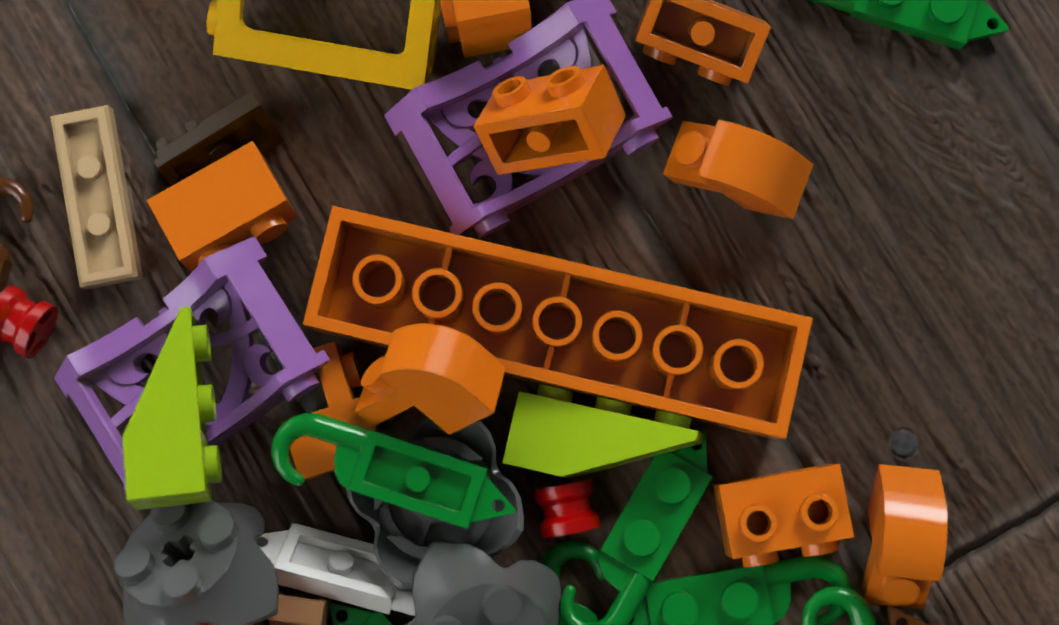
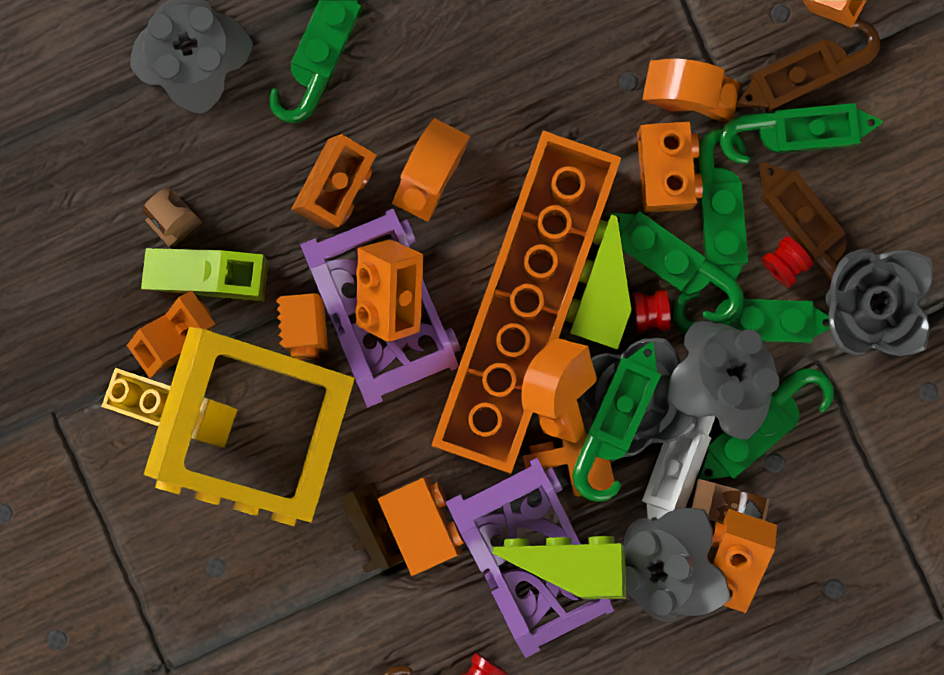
camera: 90 degrees left, 0 degrees up
tan tile [50,105,143,290] -> none

